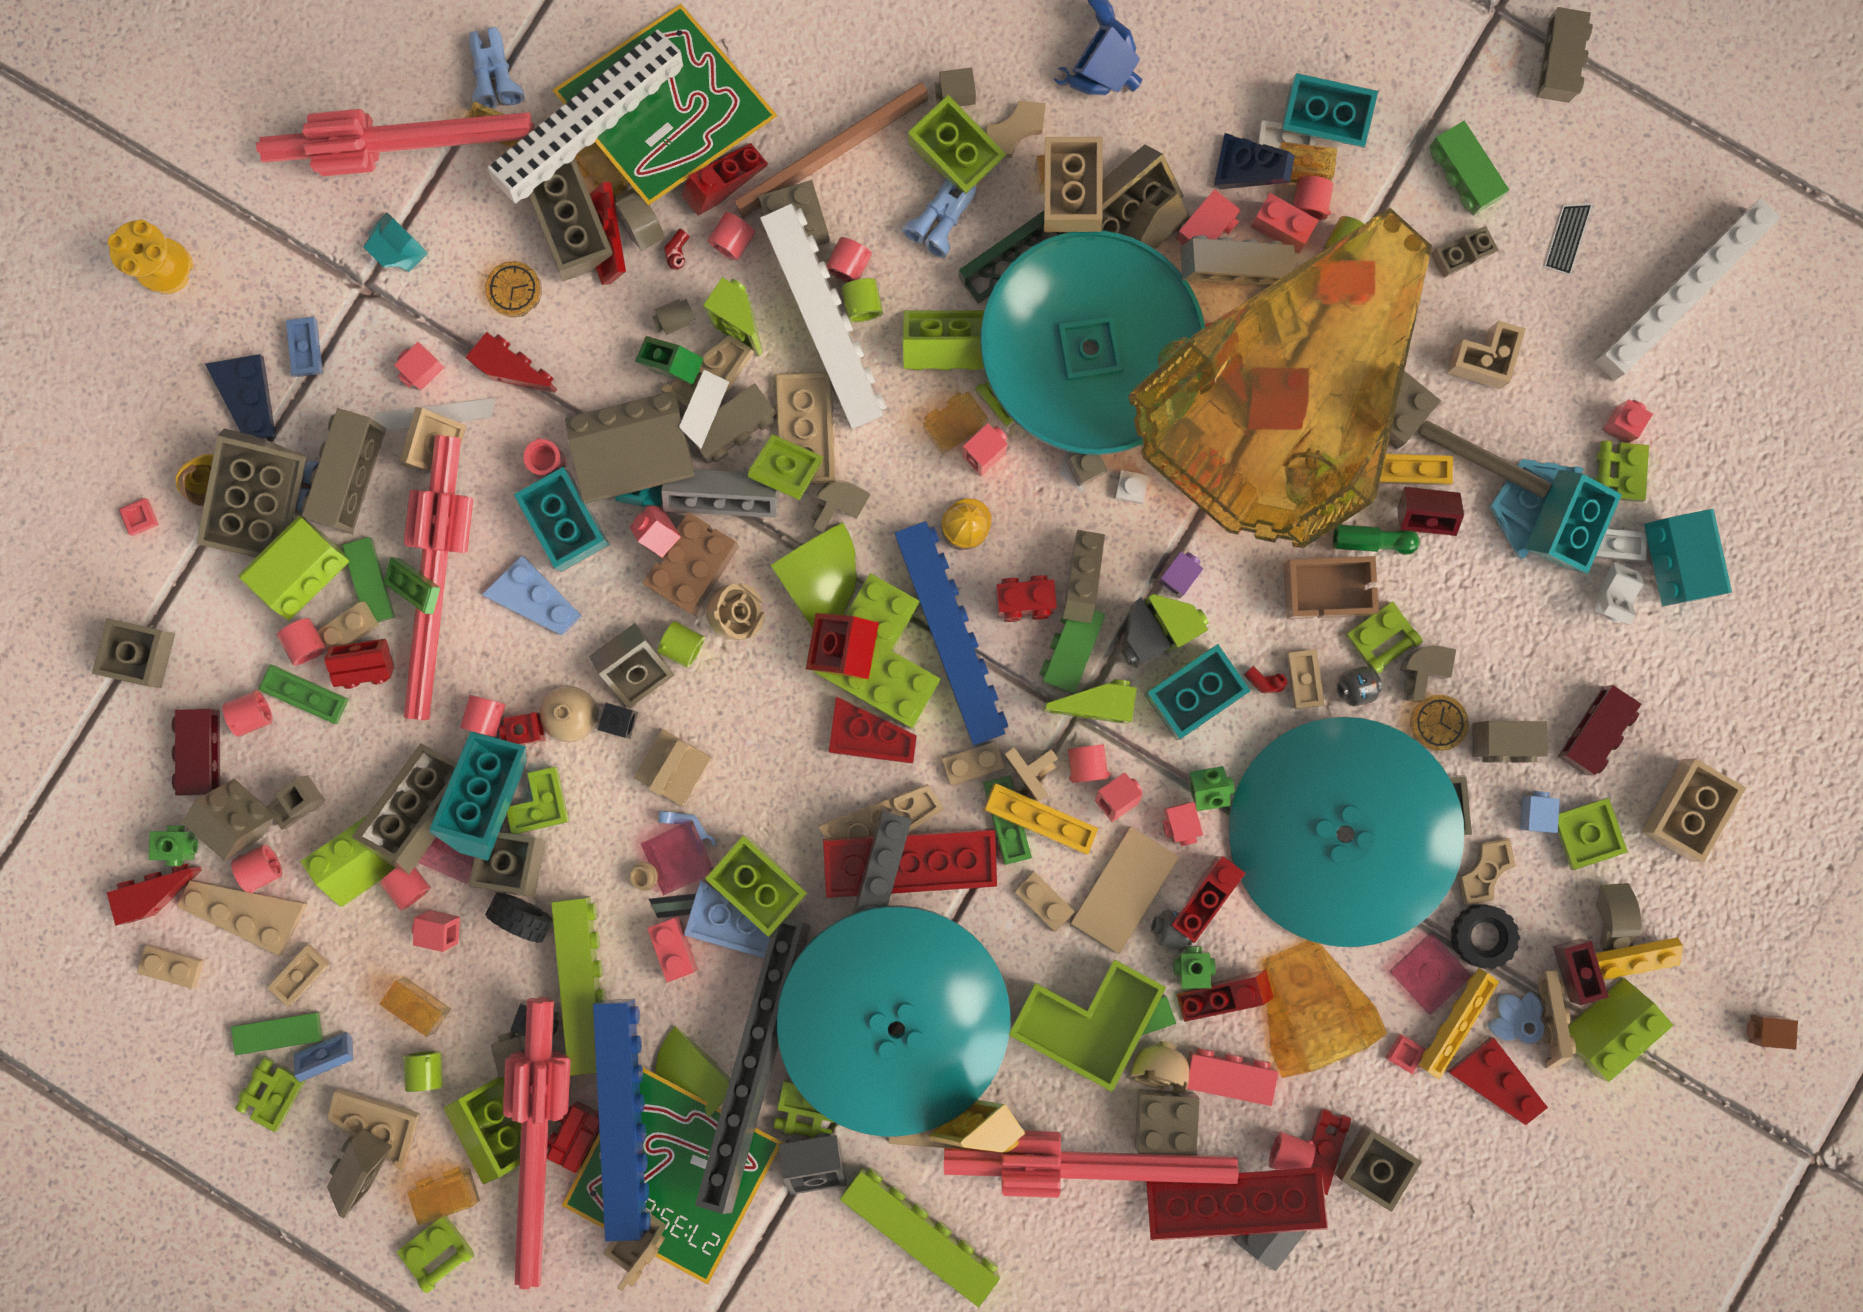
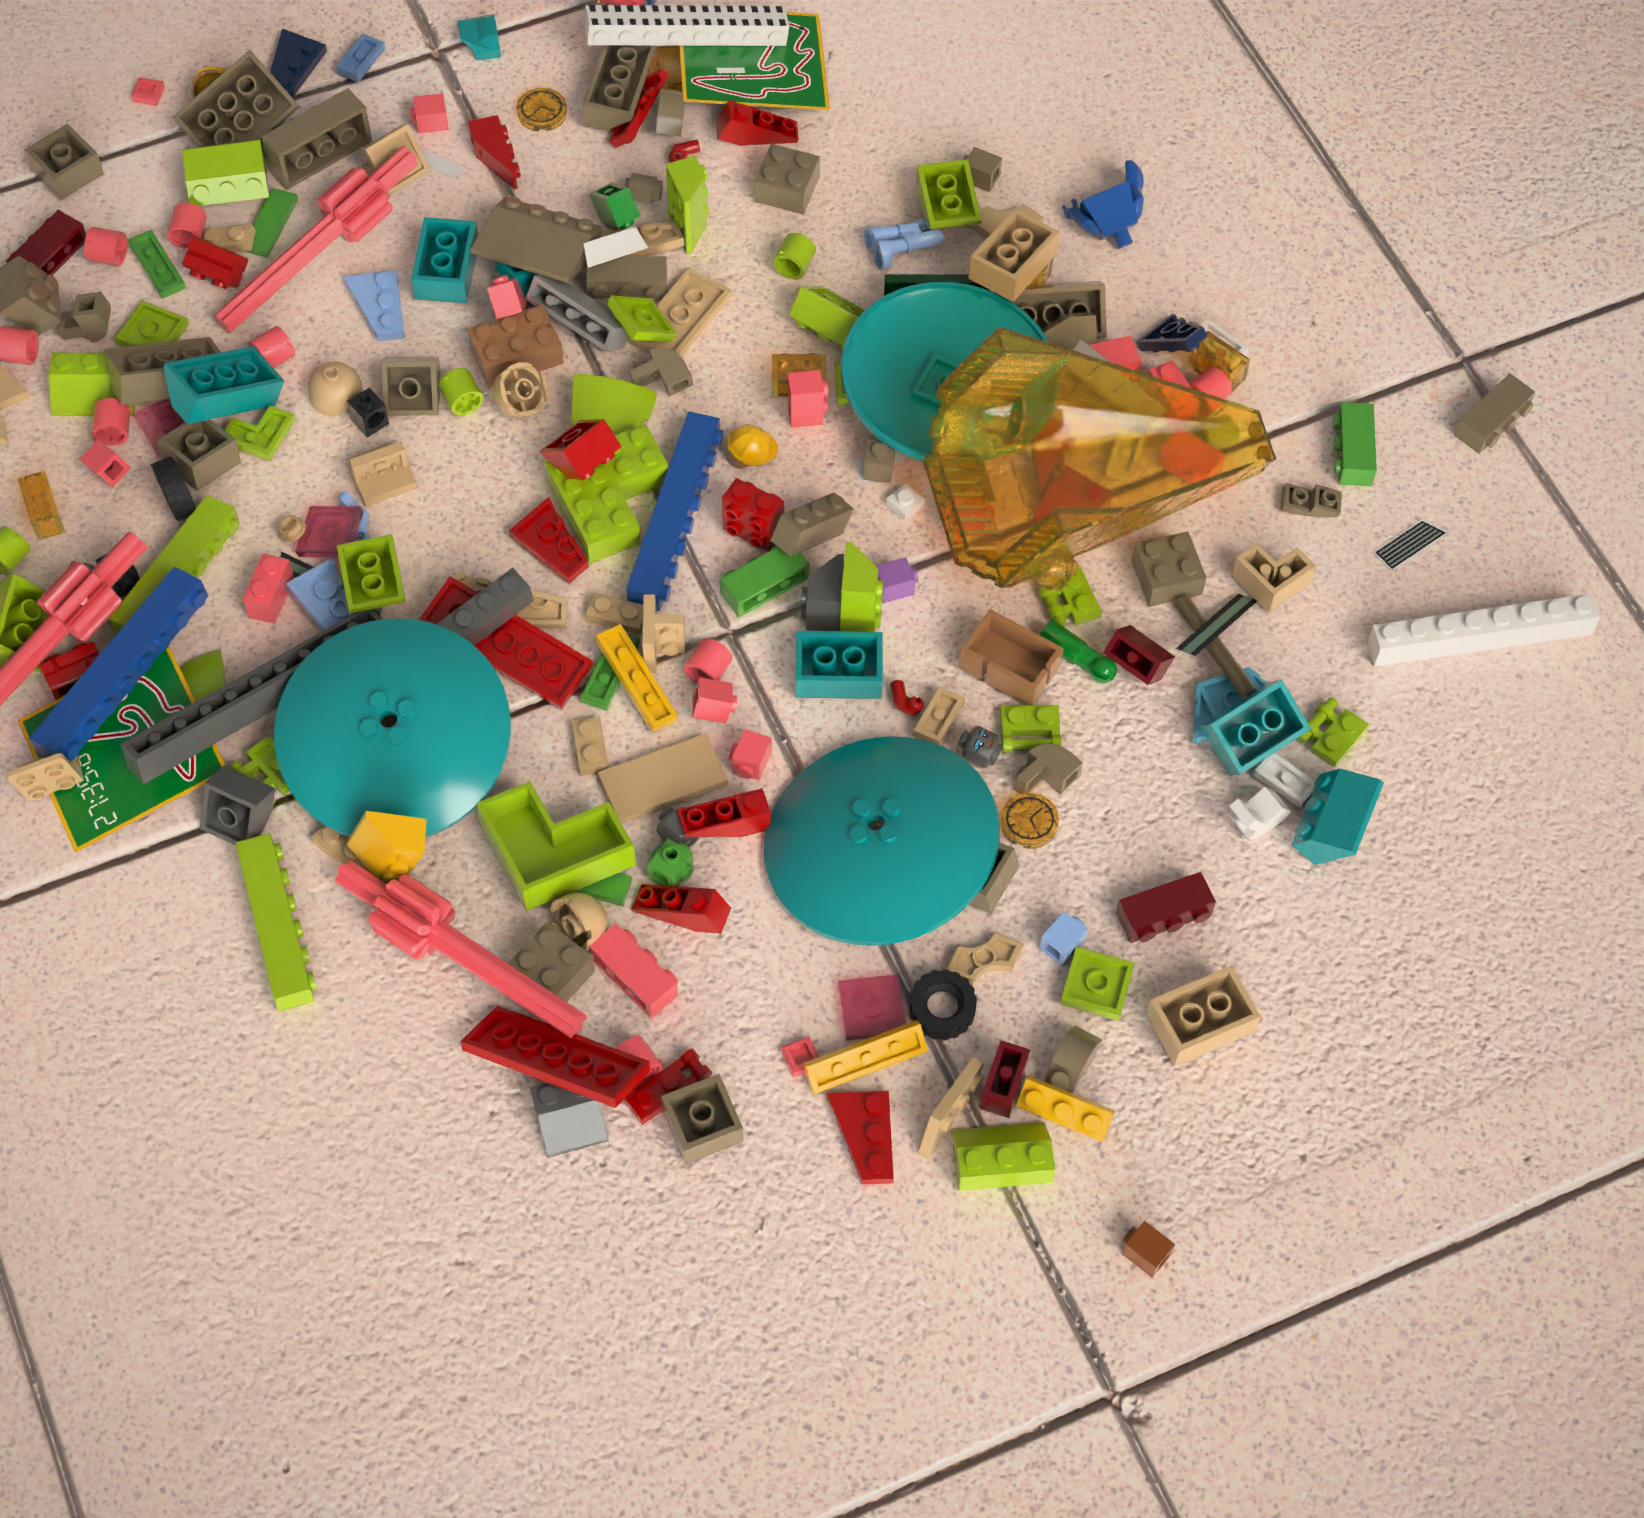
camera: 30 degrees right, 25 degrees down
bright green tile [384,557,441,614] -> none
red brick [499,712,546,745] -> none
coral piece [523,438,566,479] -> none
coral piece [707,212,756,261] -> none
nougat tile [734,83,928,218] -> none
white brick [761,204,887,429] -> none
coral piece [826,237,872,283] -> none
lime slope [1043,679,1137,724] -> none
bright green brick [1190,766,1234,812] -> none
clear yellow wedge [1262,940,1387,1078] -> none
teal slope [1282,73,1379,148] -> none
yellow plate [1366,453,1453,485] -> none
dark tan brick [1472,721,1547,763] -> none
light blue plate [1488,992,1544,1044] -> none
coral brick [1602,399,1653,443] -> none
none -> lime tile [114,300,189,347]
none -> sticker [1176,594,1257,656]

